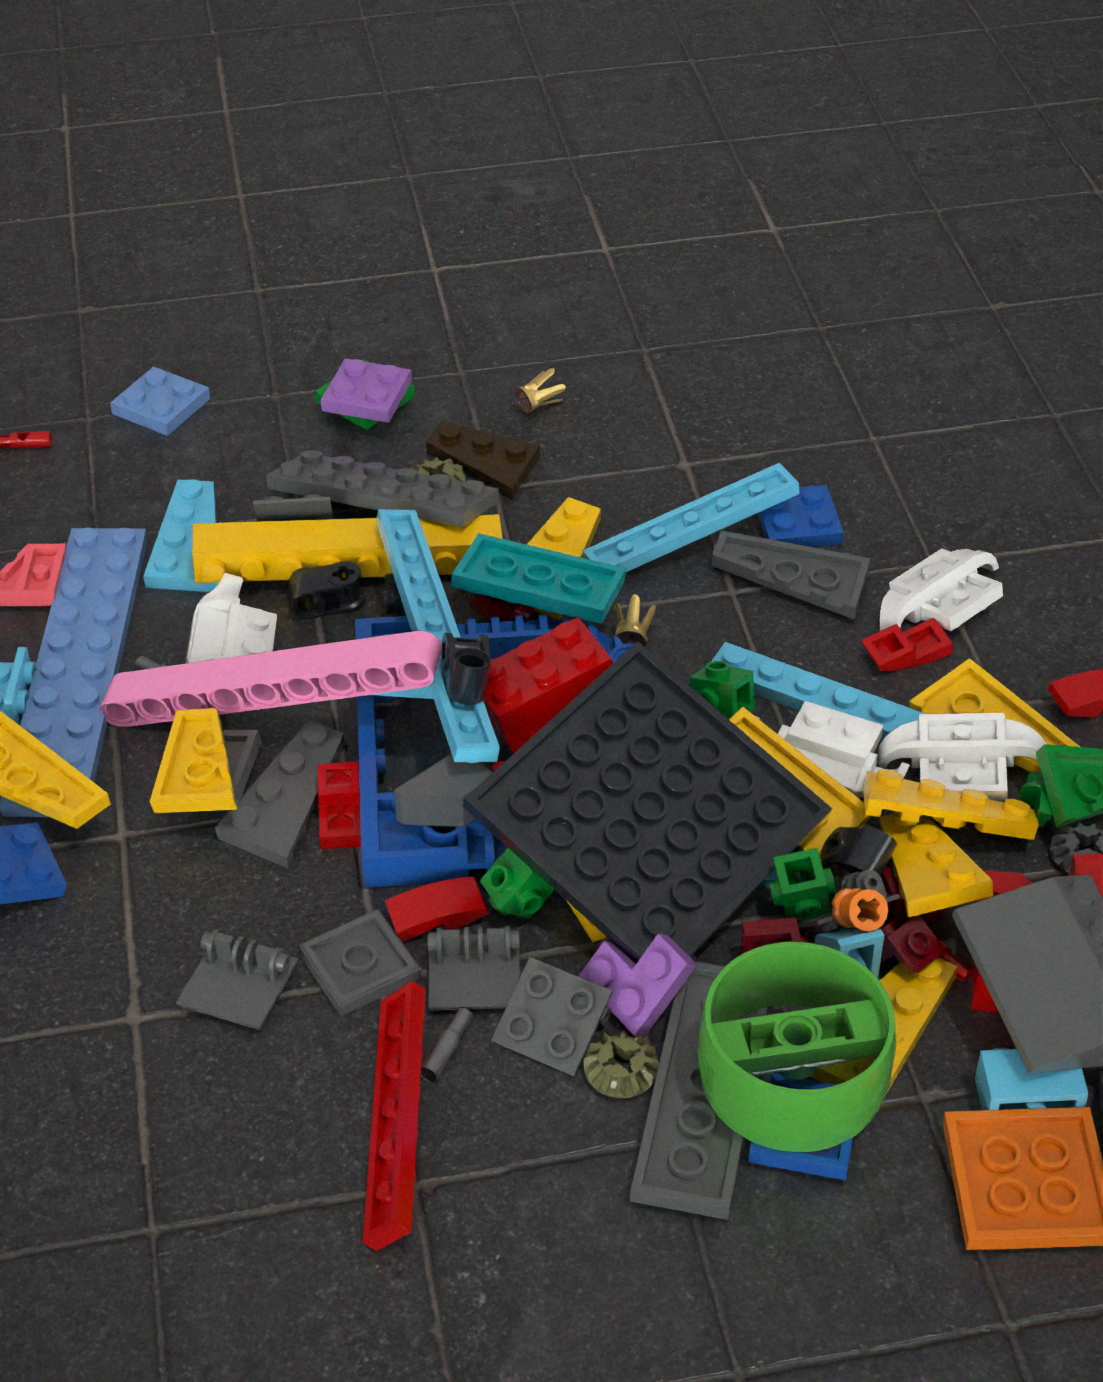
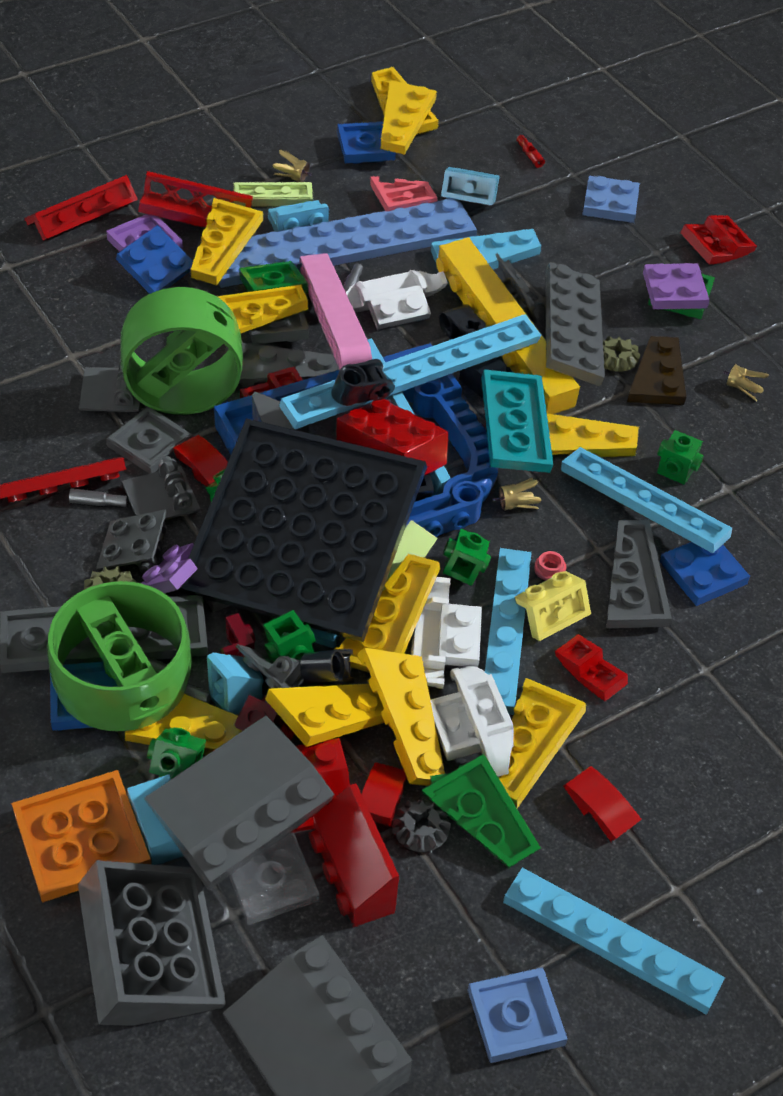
camera: 65 degrees right, 5 degrees up
orange bush [832,888,888,932] -> none
white plate [880,548,1003,631] -> none
none -> bright green cylinder [121,287,243,415]
none -> green brick [147,728,206,779]
none -> green plate [239,261,308,293]
none -> red slope [362,762,407,826]
none -> medium azure brick [441,167,500,205]
none -> light yellow bracket [515,571,591,641]
none -> coral plate [534,551,566,581]
none -> green brick [657,430,704,485]
none -> red slope [680,215,757,264]

